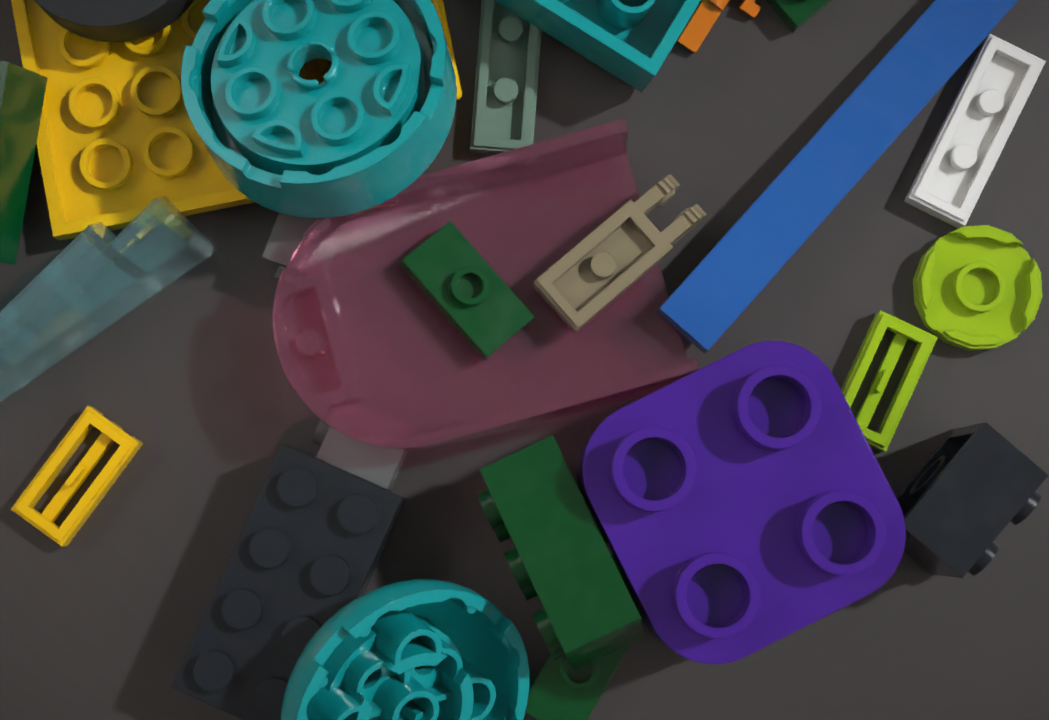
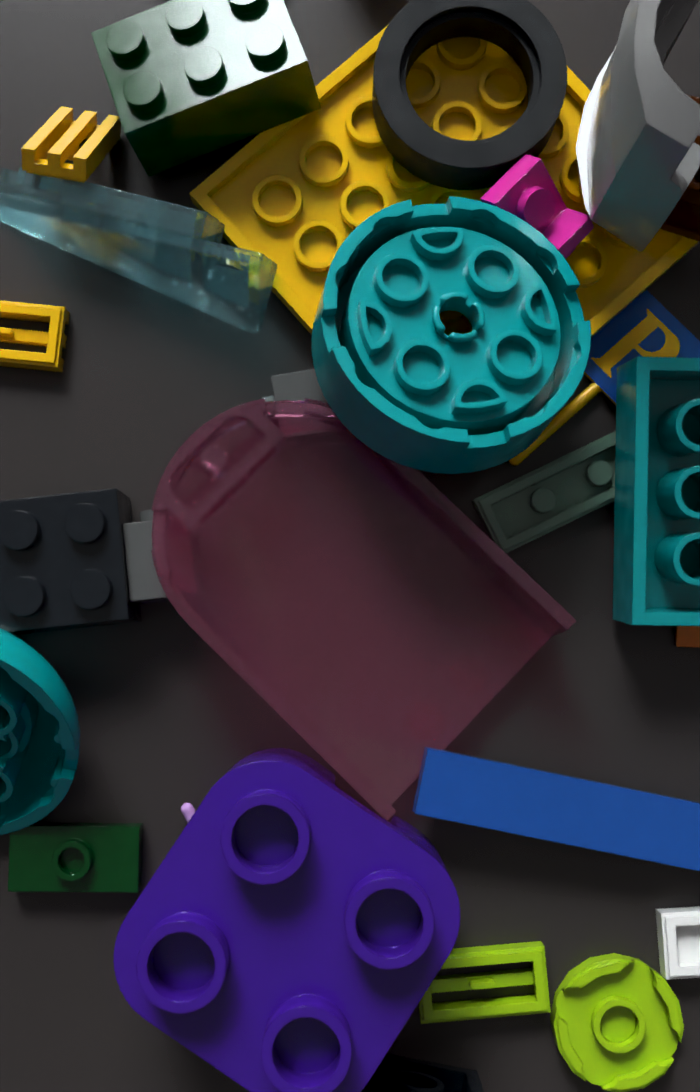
camera: 60 degrees right, 0 degrees up
dark green plate [400,221,535,361] -> none
dark green brick [476,435,644,670] -> none
dark tan hinge [533,174,707,334] -> none

